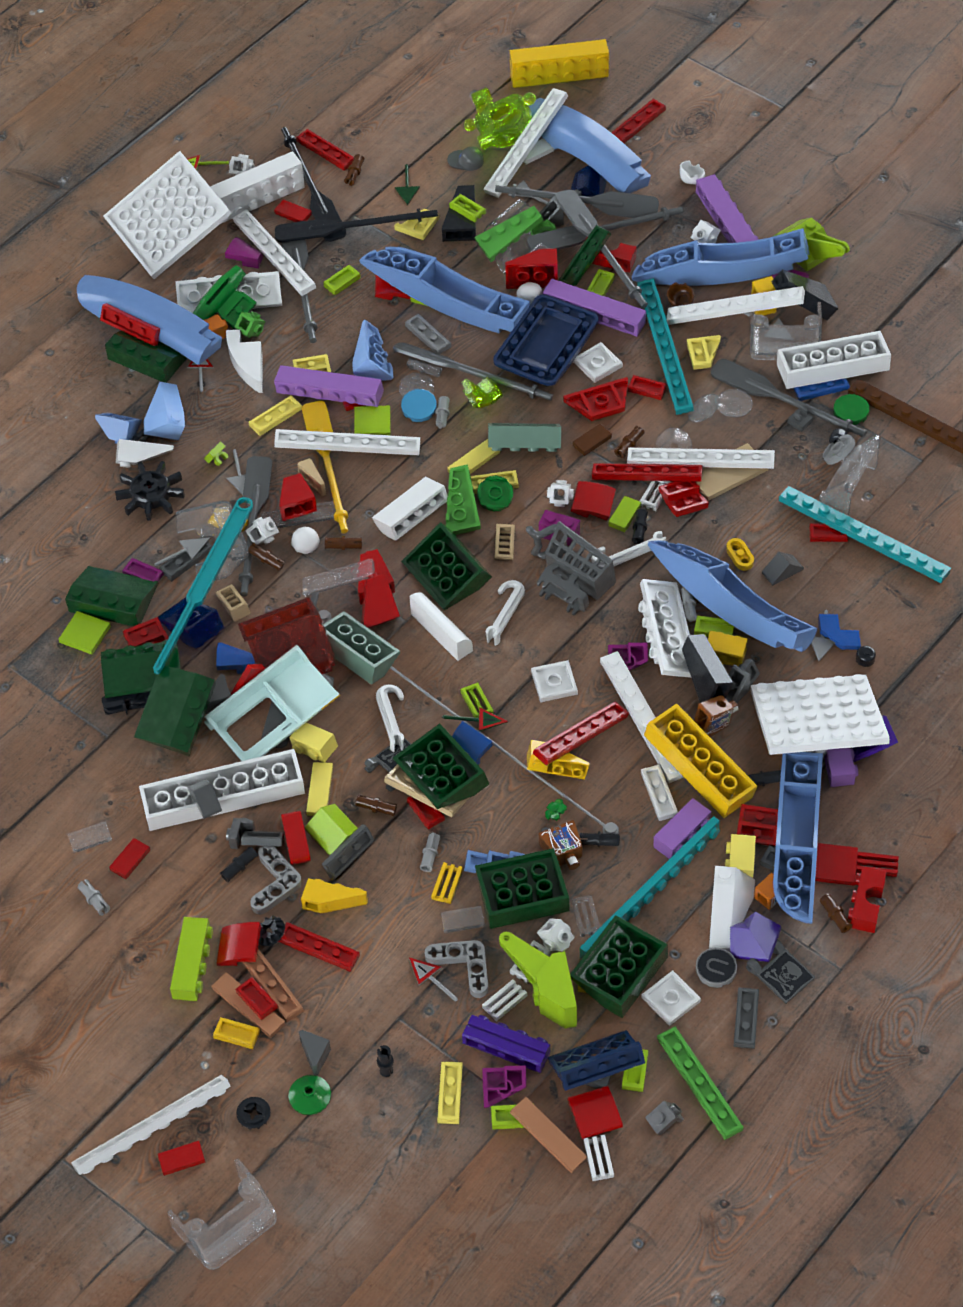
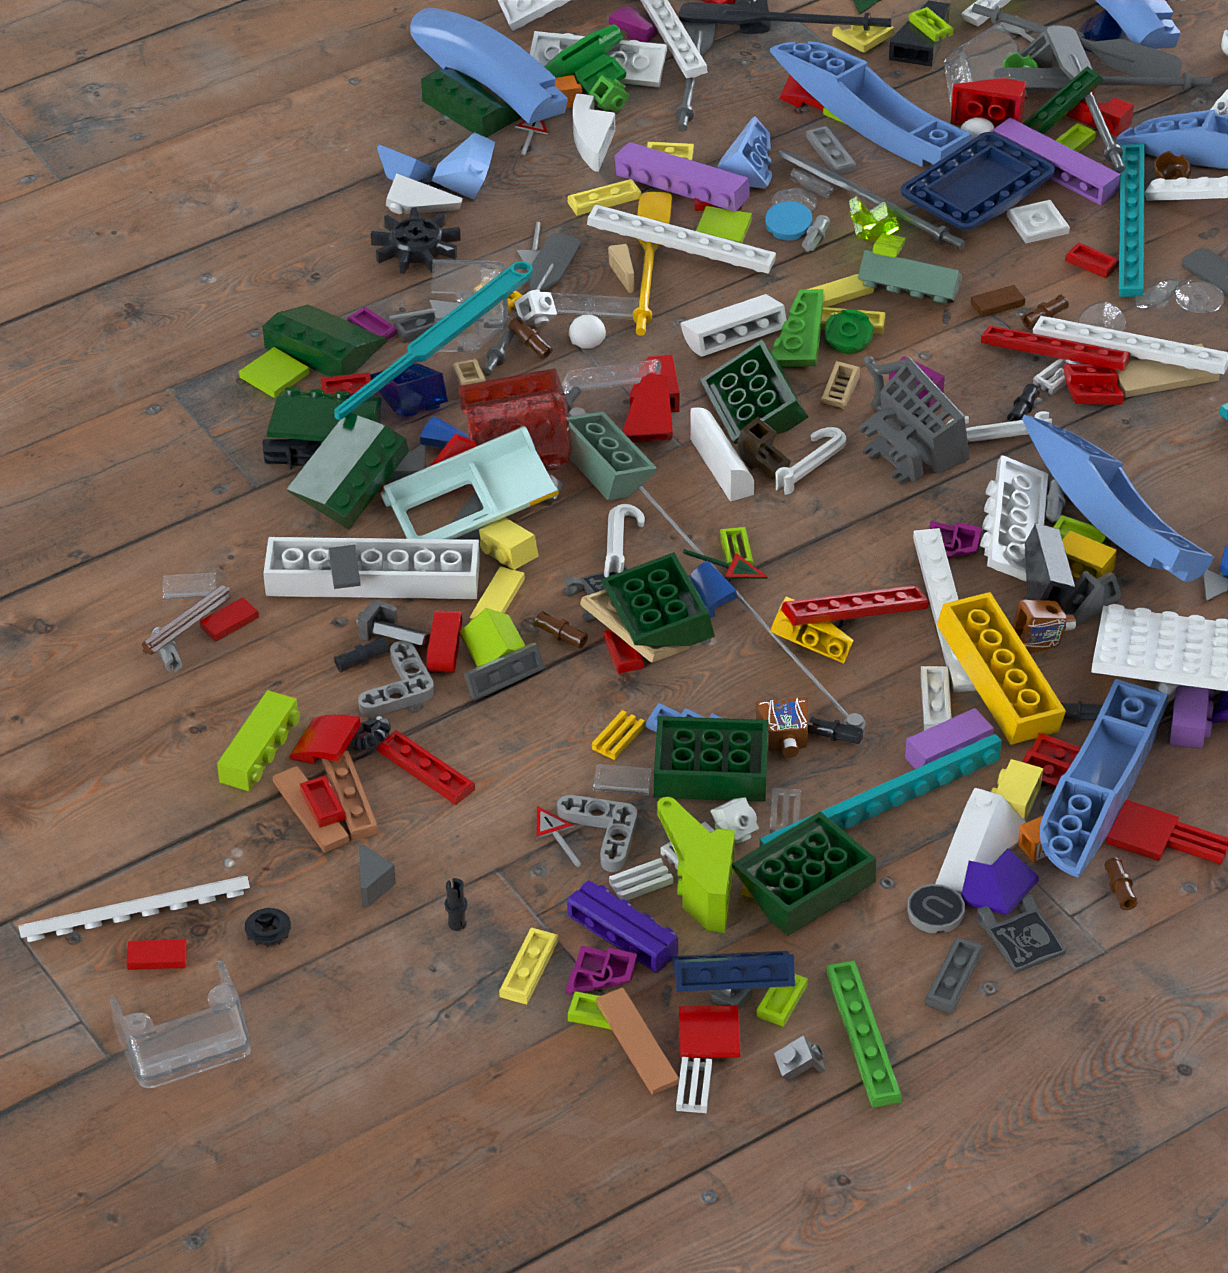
camera: 15 degrees right, 10 degrees down
red tile [100,303,160,346] -> none
lime tile [204,441,228,466] -> none
yellow tile [213,1017,260,1049] -> none
red slope [279,473,317,521] -> none
green dish [288,1075,331,1115] -> none
yellow slope [301,878,368,913] -> none
lime tile [323,265,361,295] -> none
reddish brown pin [325,536,362,550] -> none
light grey axle [420,833,440,872] -> none
bright green wing [475,206,543,262] -> none
white tile [531,660,578,702] -> none
green plant [545,799,567,821] -> none
white brick [547,480,574,507] -> none
red wing [563,377,628,421] -> none
red slope [570,481,616,521] -> none
lime tile [608,496,641,532] -> none
white tile [641,970,701,1026] -> none
light yellow wing [687,335,721,370] -> none
yellow plate [726,538,754,571] -> none
dark grey slope [762,552,804,586] -> none
red arch [848,866,887,933] -> none
none -> axle [142,585,232,655]
none -> dark brown brick [738,417,791,480]
none -> lime tile [872,233,906,258]

